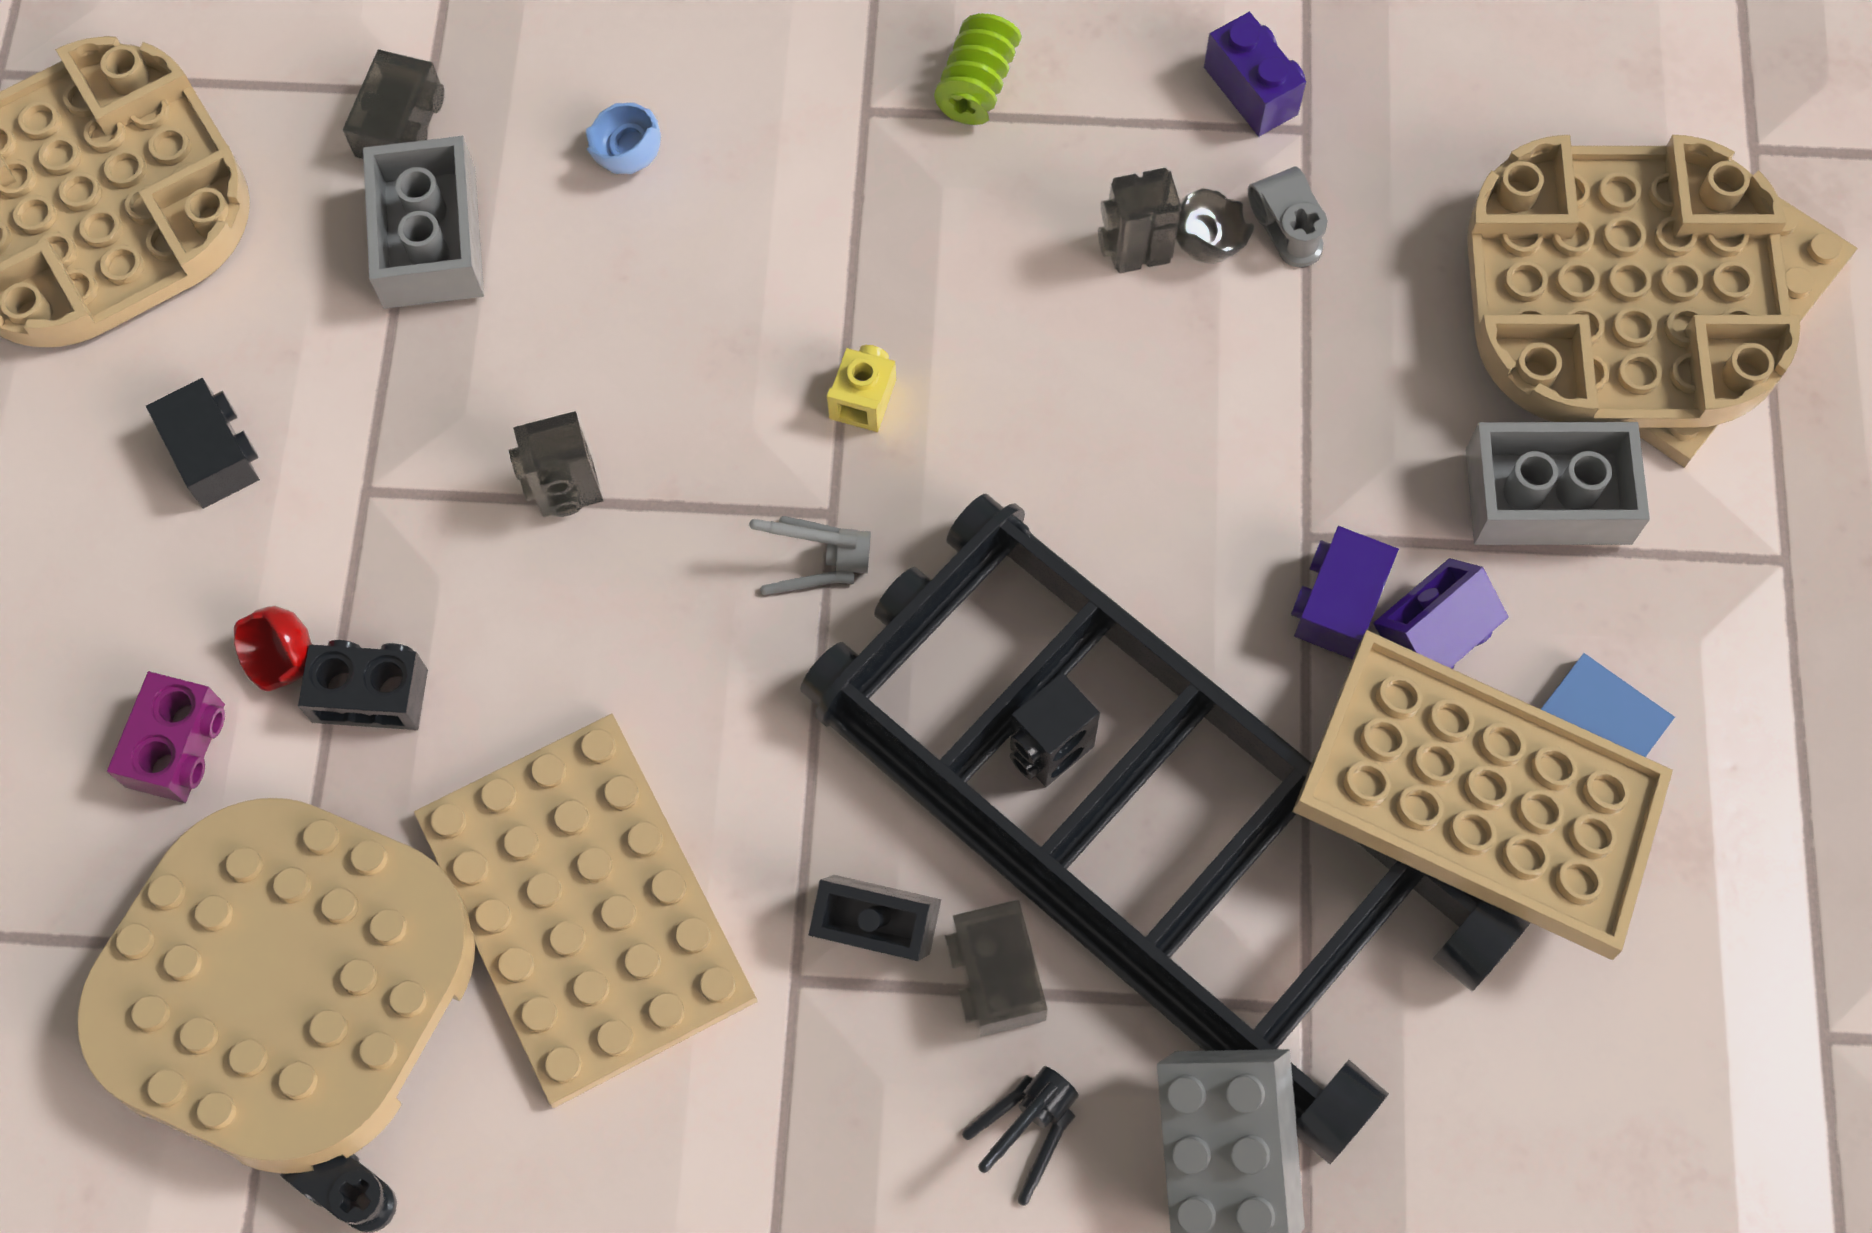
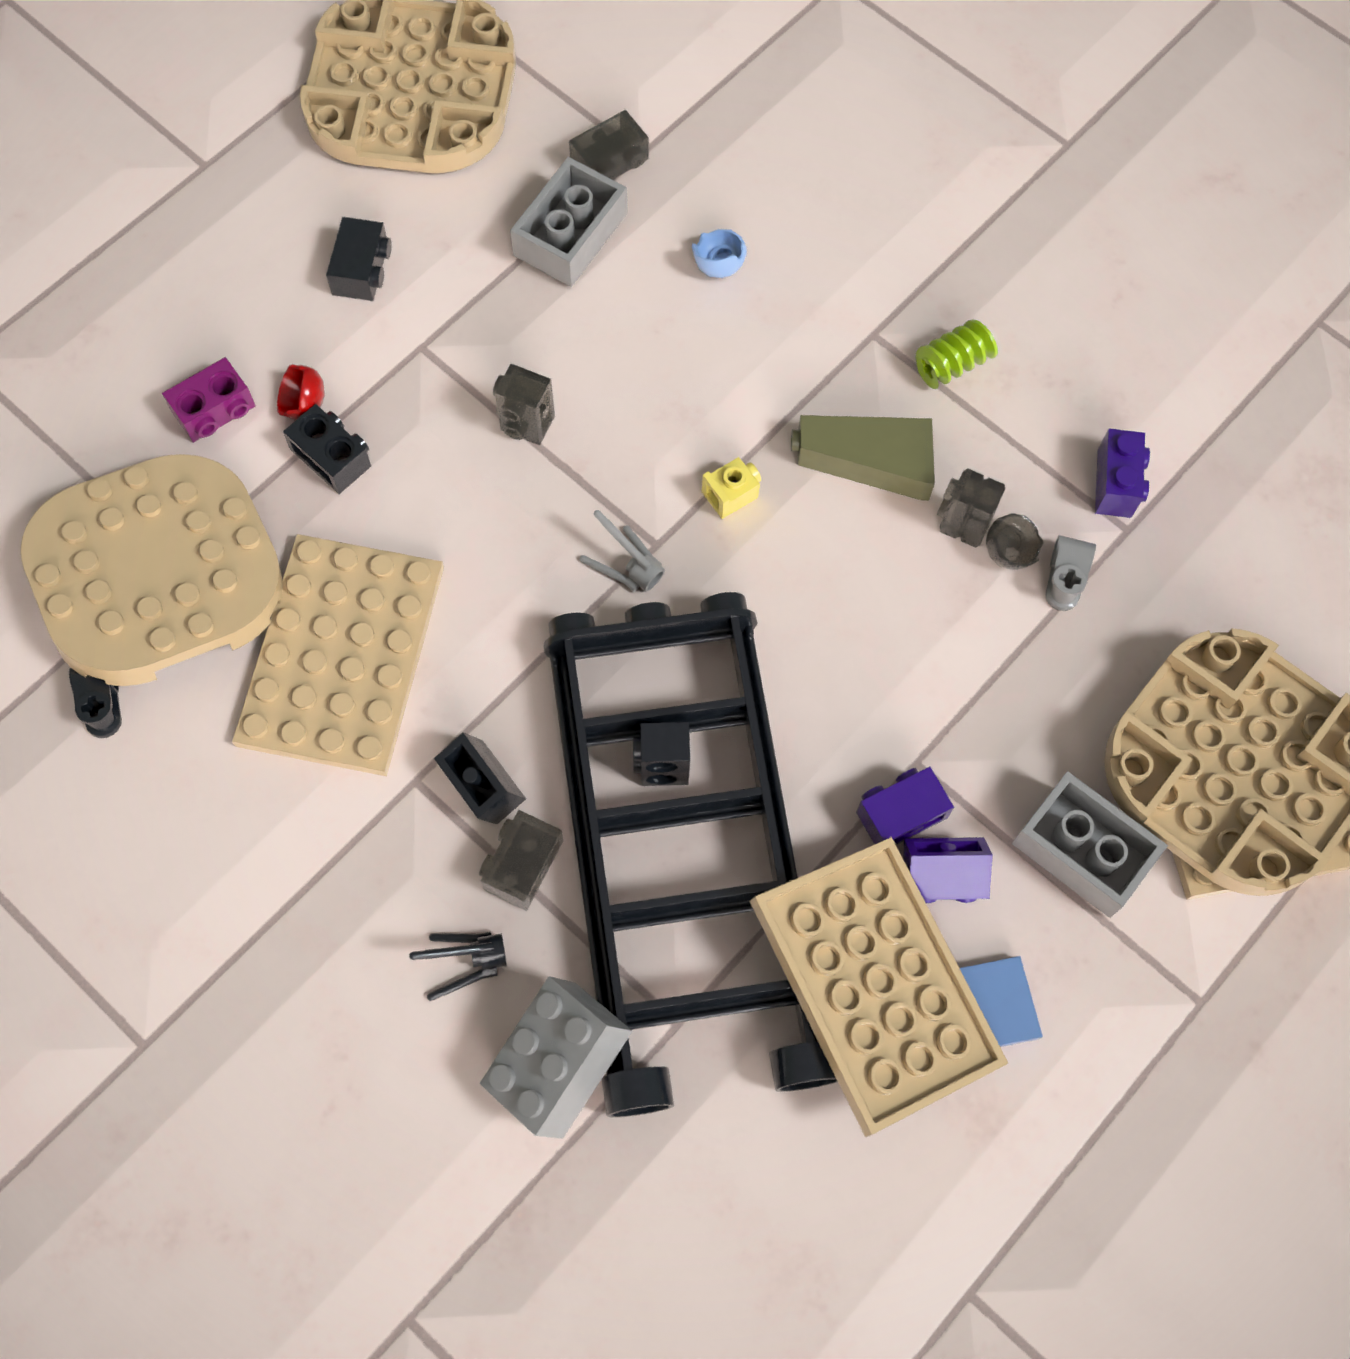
camera: 35 degrees right, 0 degrees up
none -> olive slope [791,415,935,501]

